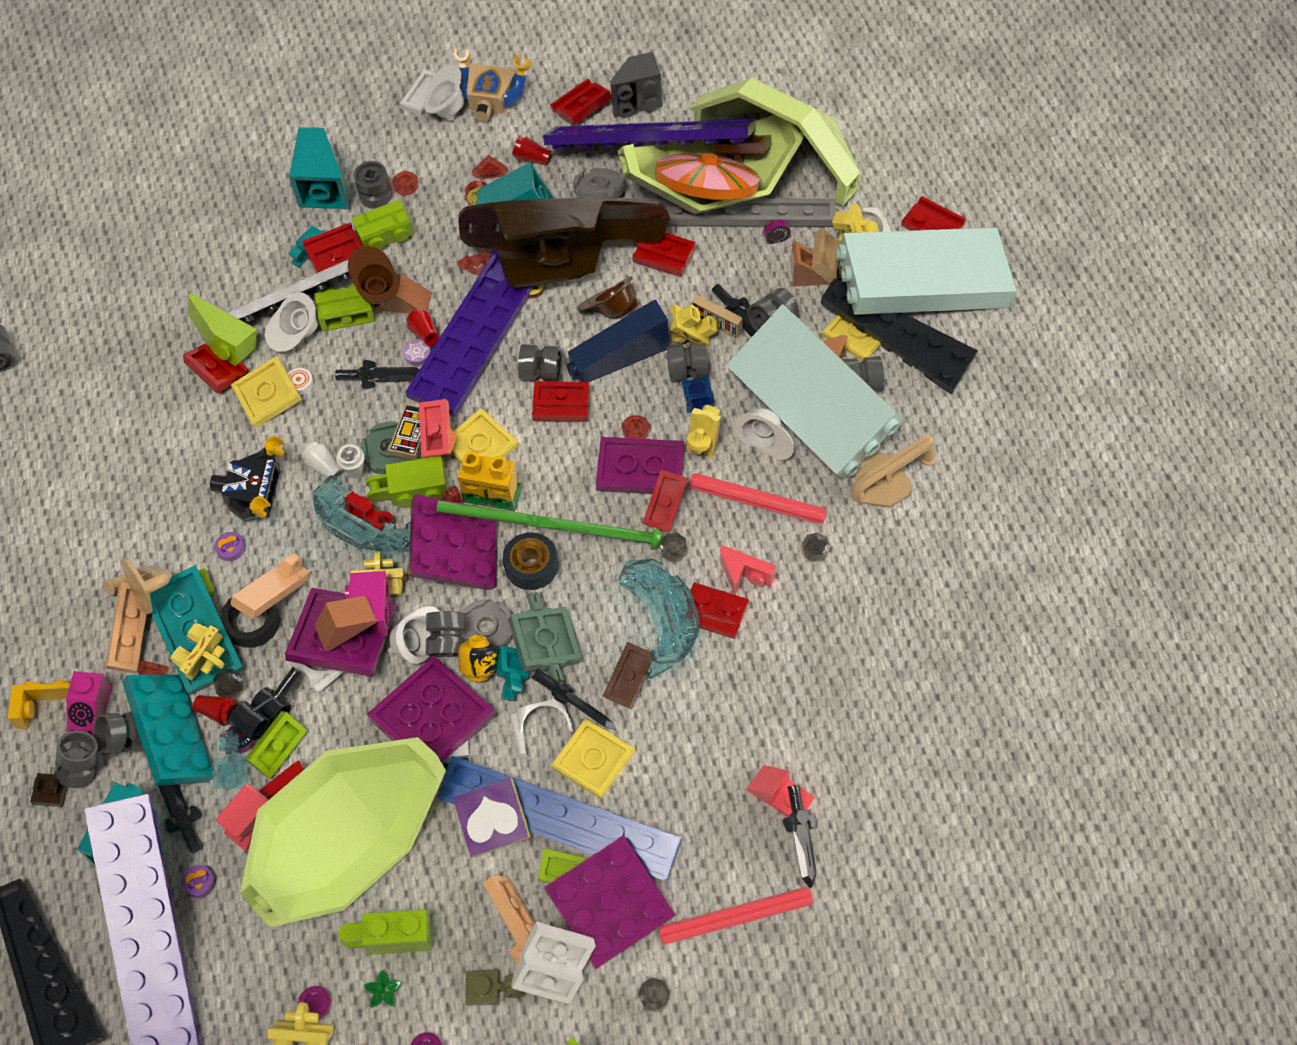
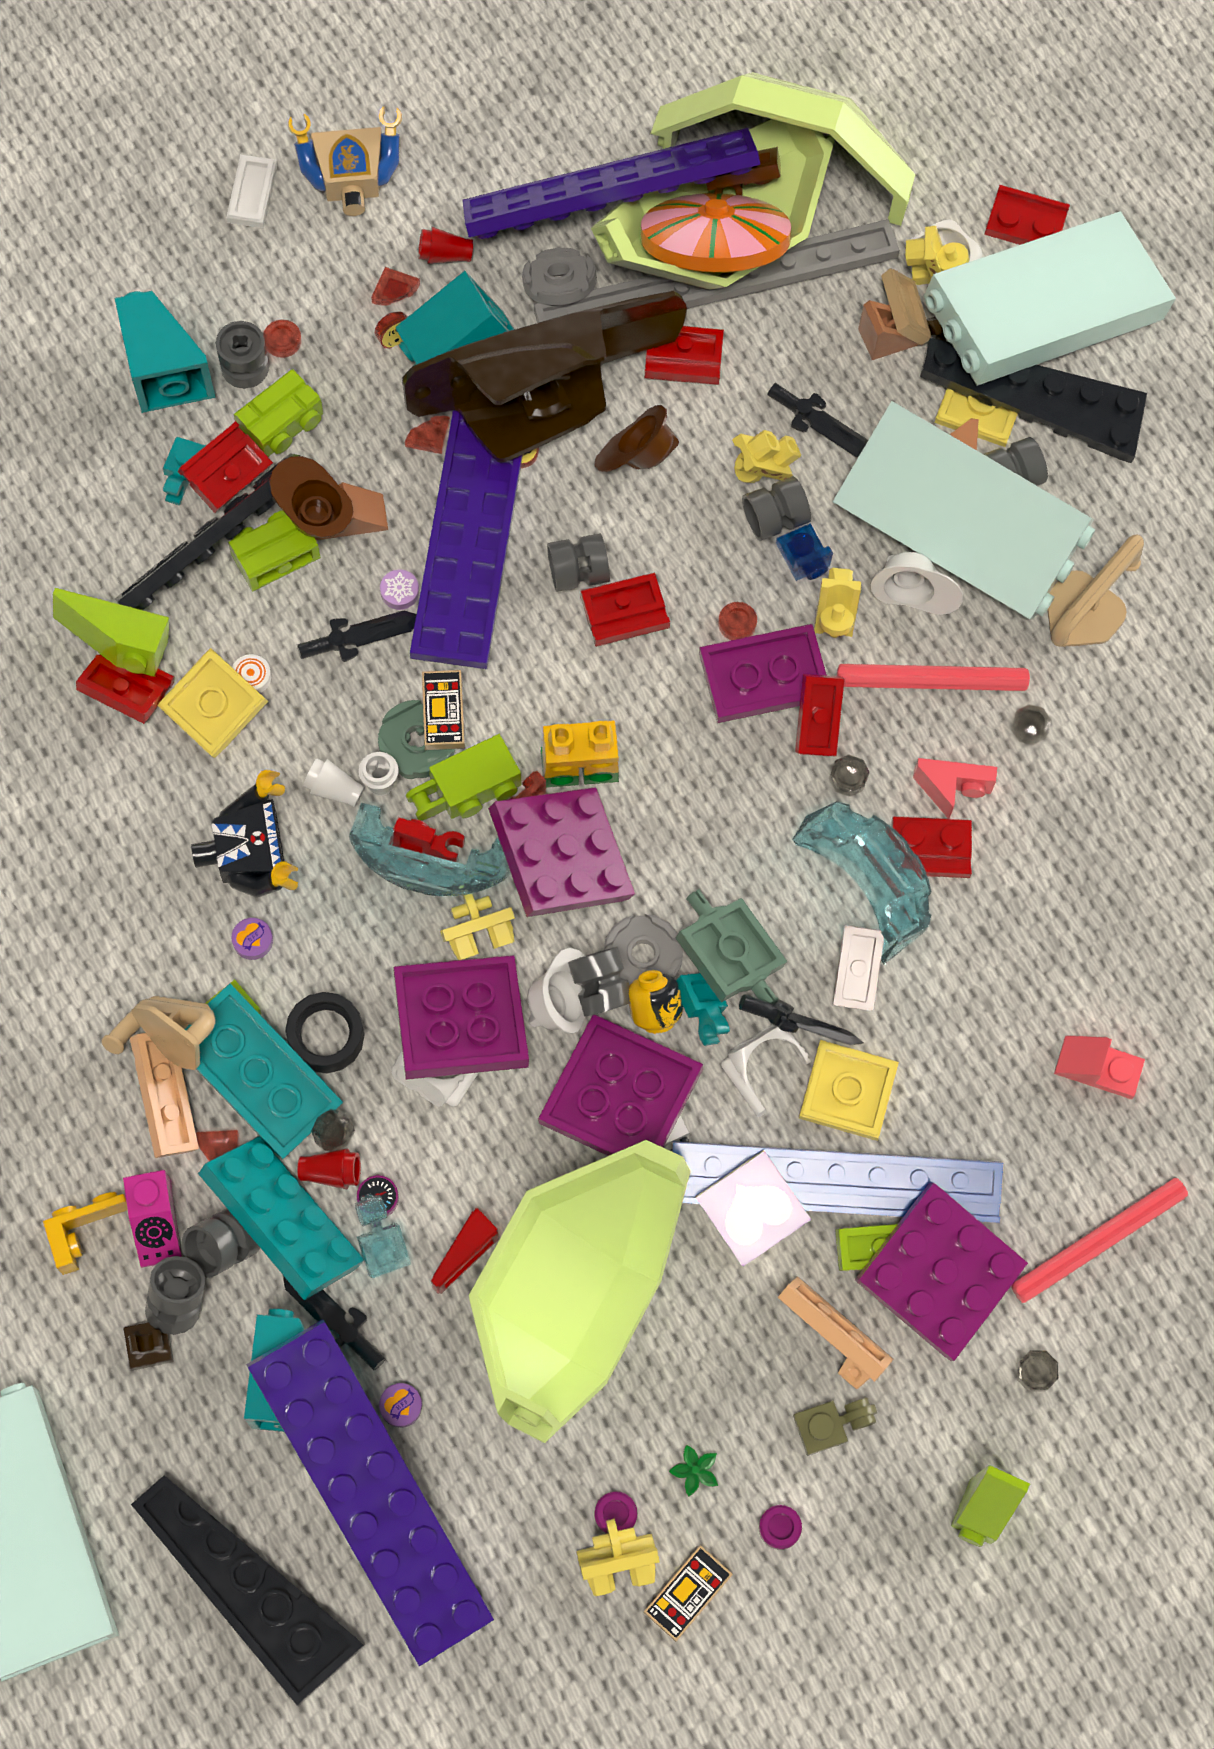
camera: 25 degrees left, 10 degrees up
light yellow hips [170,623,225,681] -> none
coral slope [216,783,268,852] -> none
black beam [229,666,302,741] -> none
light nougat hinge [231,553,311,619] -> none
lime plate [244,711,307,779] -> none
white piece [265,292,319,352] -> none
nougat slope [314,596,378,652] -> none
lime brick [338,910,431,955] -> none
dark pink slope [345,571,390,637] -> none
red cone [407,309,439,346] -> none
coral slope [419,399,456,458] -> none
white piece [424,64,465,121] -> none
bright green bar [436,501,663,549] -> none
light yellow tile [451,408,519,464] -> none
wheel [502,532,559,590] -> none
white slope [511,922,596,1004] -> none
red plate [550,79,611,125] -> none
dark blue slope [566,300,669,382] -> none
dark grey slope [610,52,662,118] -> none
tile [692,295,743,339] -> none
dark grey wheel [747,288,799,332] -> none
tile [763,219,791,244] -> none
sword [783,785,817,888] -> none

